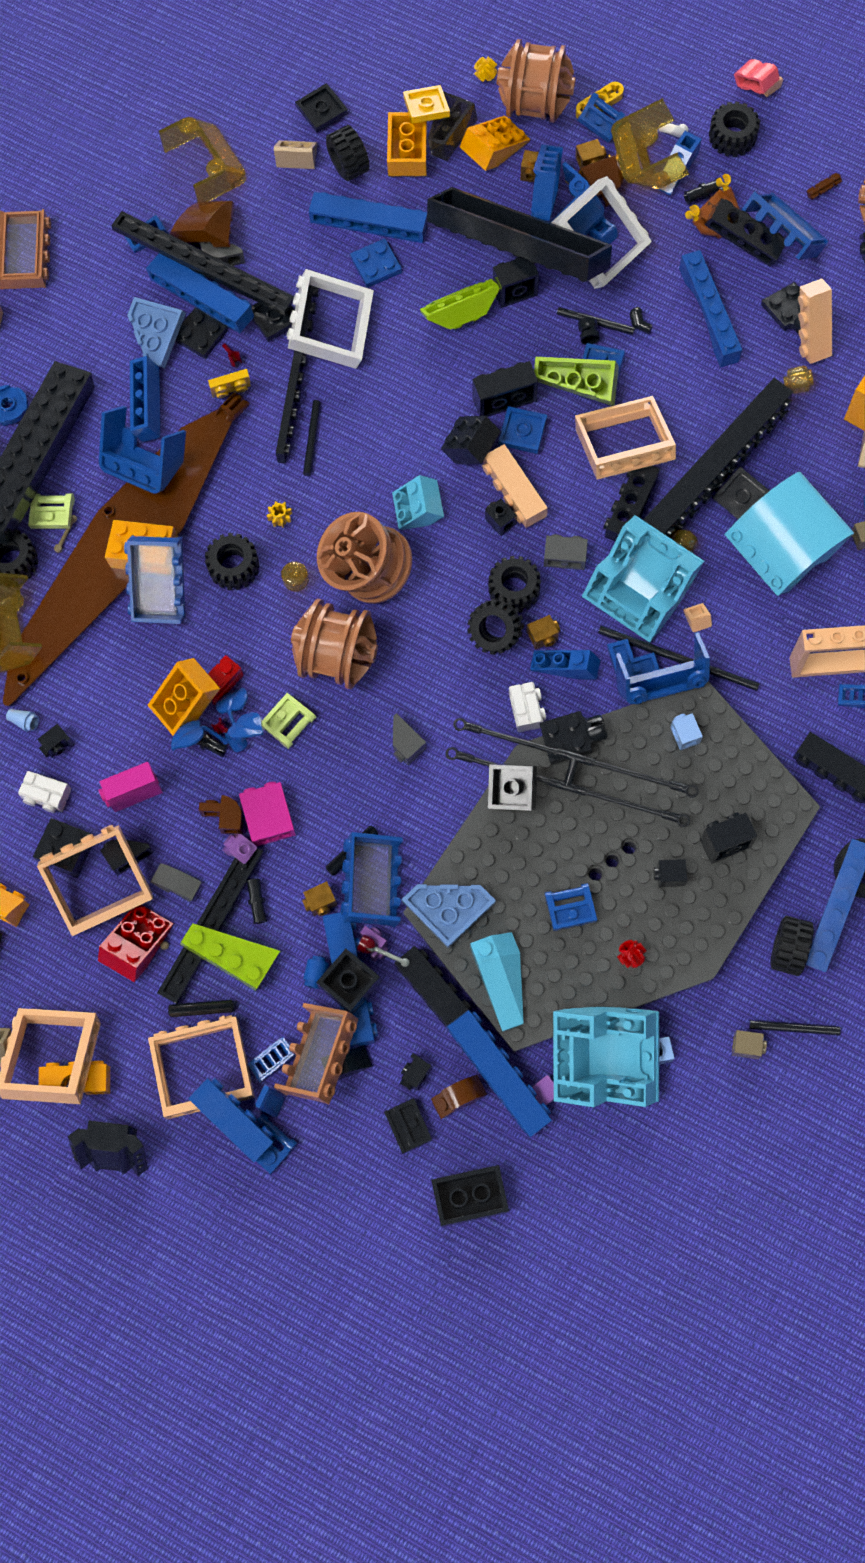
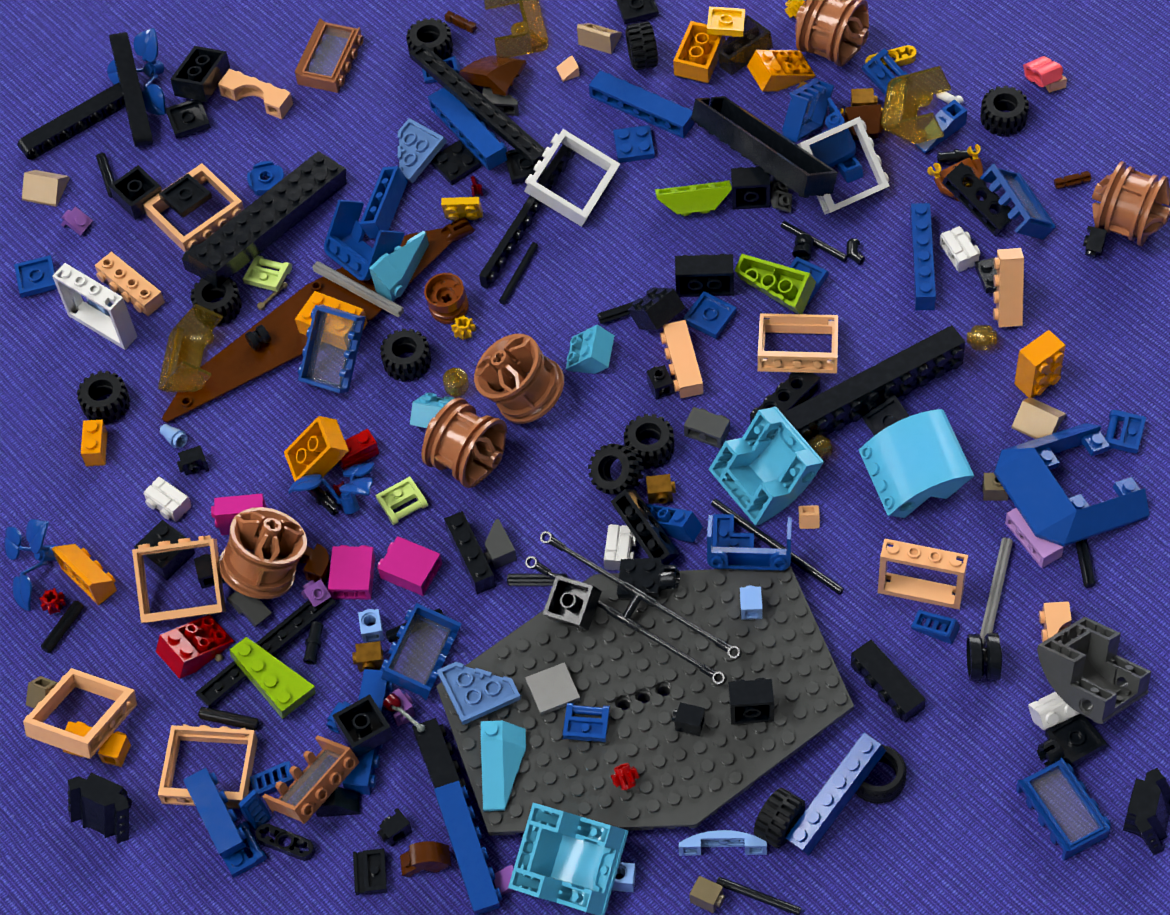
camera: 20 degrees right, 15 degrees down
none -> nougat wheel [219,507,307,599]
none -> black wheel [245,324,271,351]
none -> black beam [255,824,315,861]
none -> light grey axle [312,261,404,317]
none -> light blue brick [358,609,384,643]
none -> medium azure wedge [369,231,429,301]
none -> dark pink brick [377,536,442,596]
none -> black tyre [406,18,453,63]
none -> medium azure slope [410,393,455,428]
none -> dark orange wheel [424,273,469,324]
none -> reddish brown axle [444,11,477,33]
none -> black brick [444,511,496,594]
none -> black axle [507,573,568,586]
none -> light grey tile [525,662,581,716]
none -> light nougat slope [556,55,580,82]
none -> black axle [597,302,633,324]
none -> black brick [610,489,680,565]
none -> light blue slope [679,830,767,856]
none -> dark grey slope [770,175,792,213]
none -> white brick [940,226,980,272]

